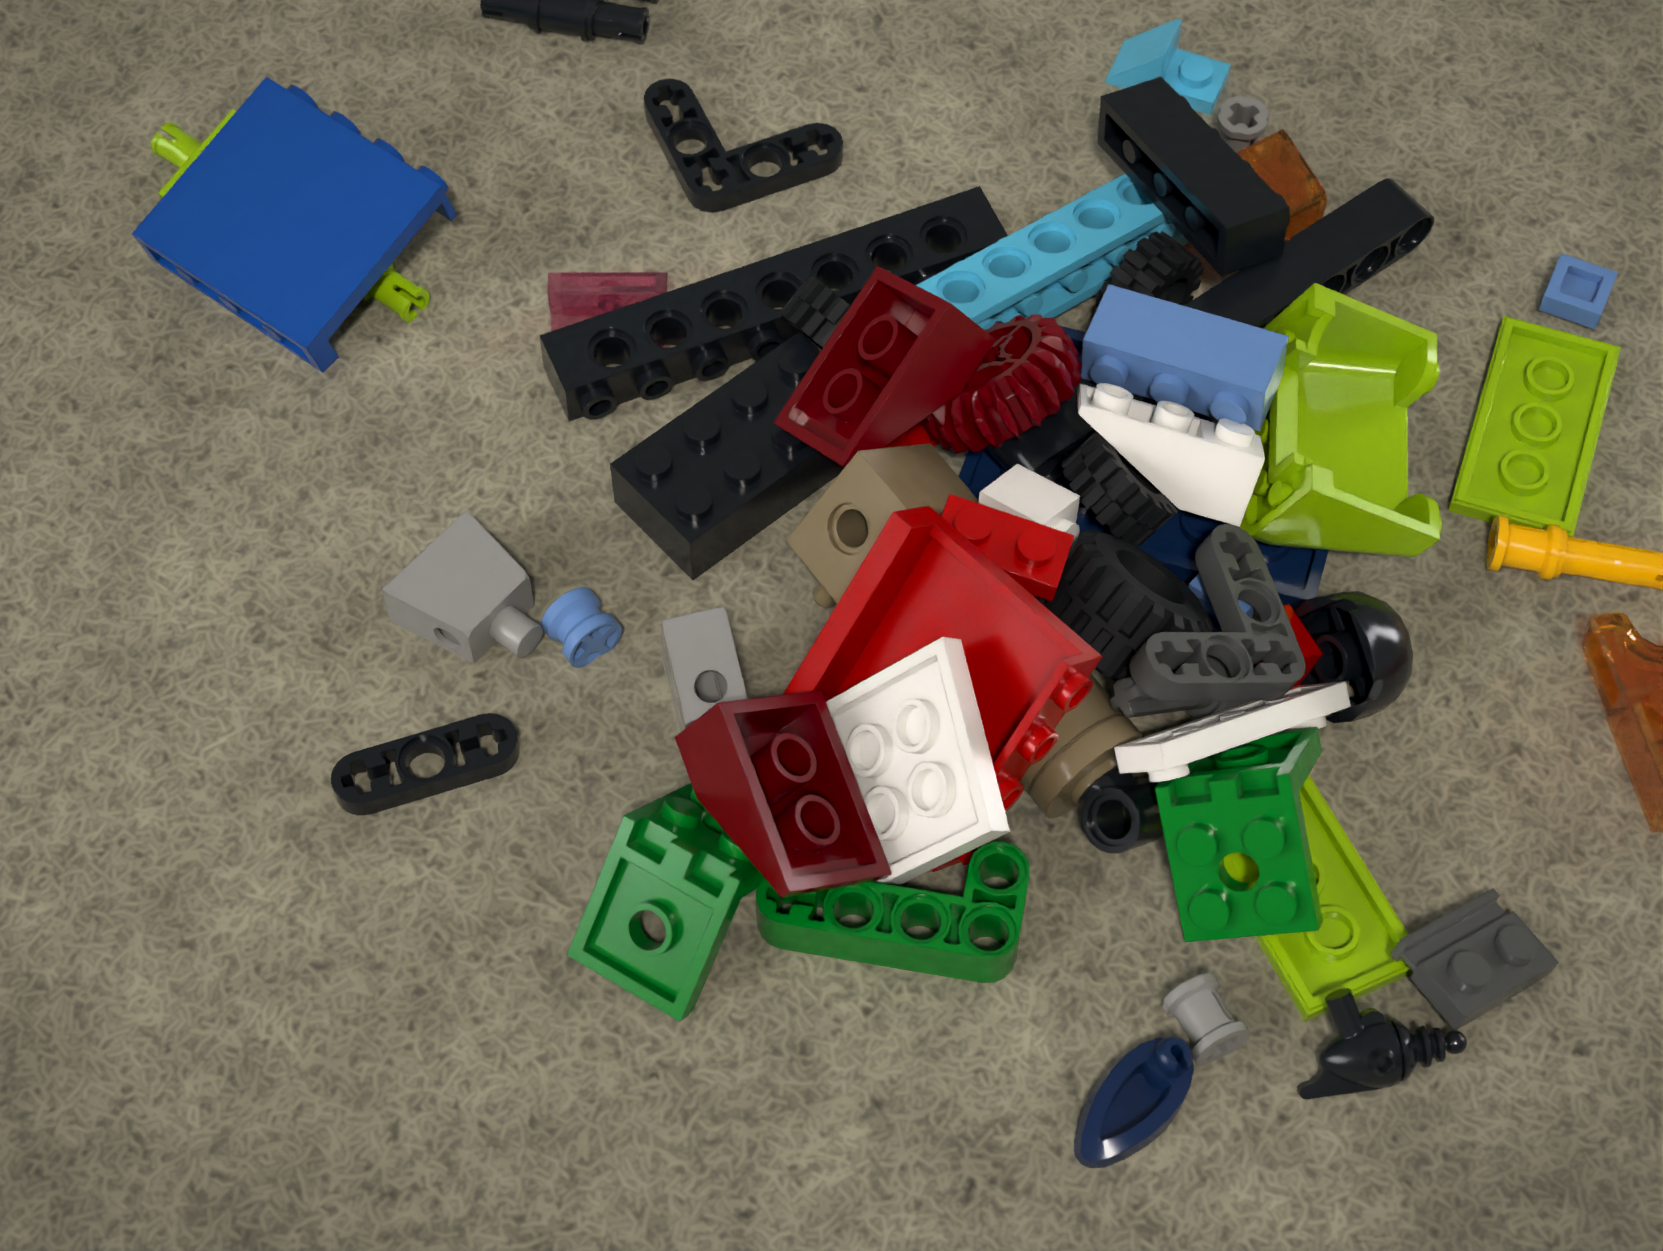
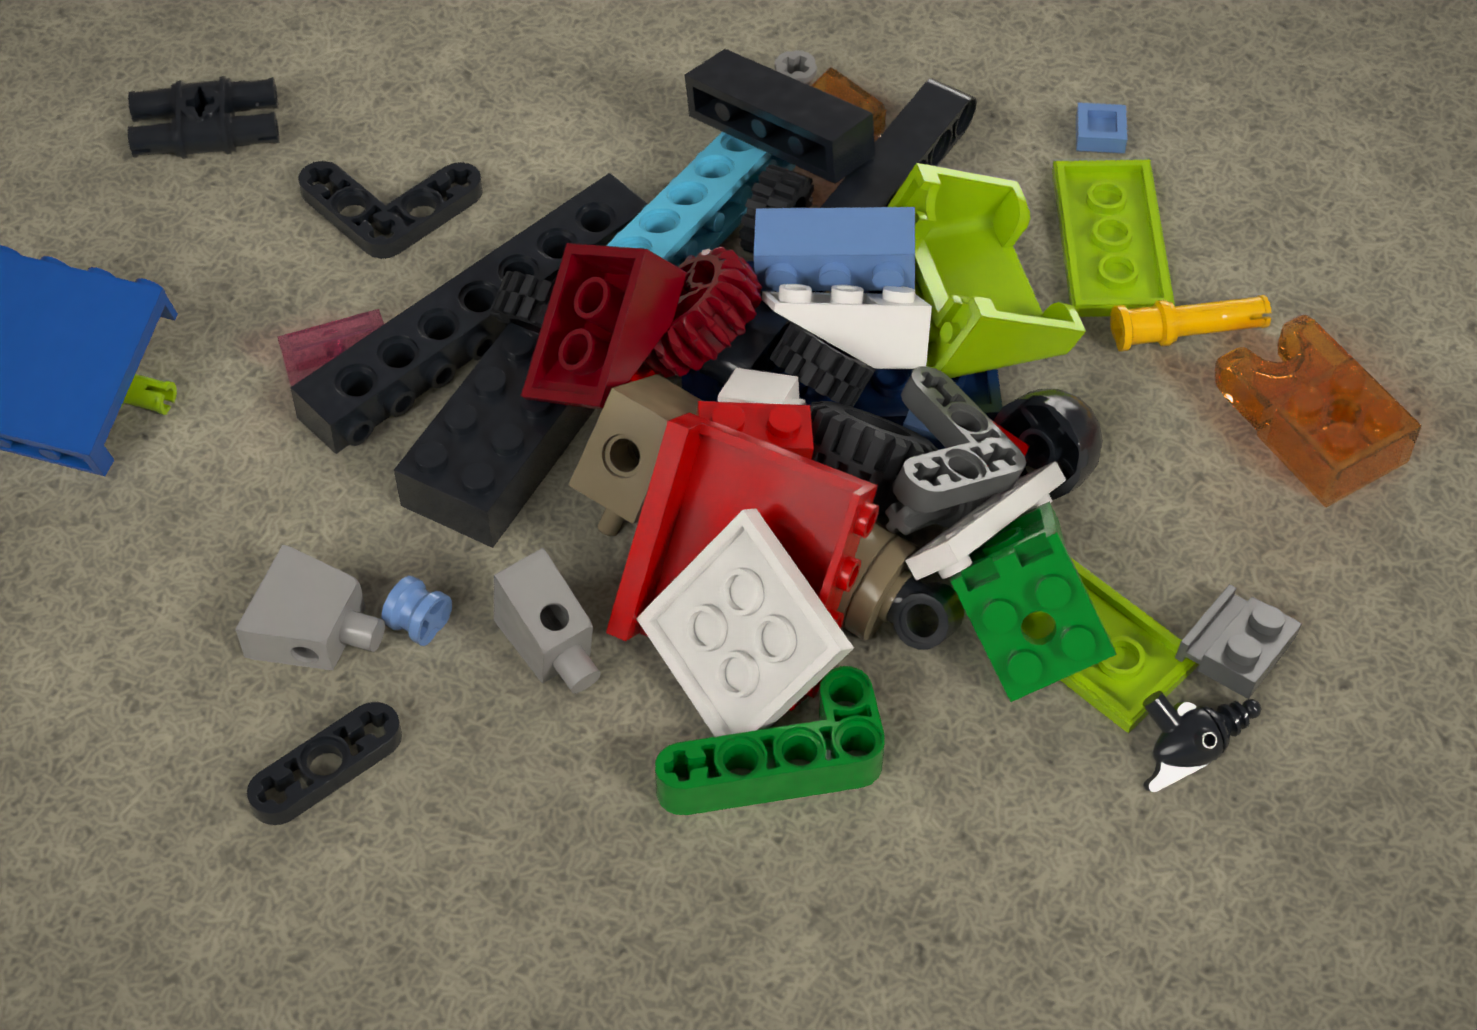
camera: 20 degrees left, 5 degrees down
green bracket [567,783,765,1022] -> none
dark red slope [675,690,892,898] -> none
dark blue arm [1074,1036,1194,1168] -> none
medium azure slope [1105,19,1231,115] -> none
light grey bush [1162,973,1250,1066] -> none

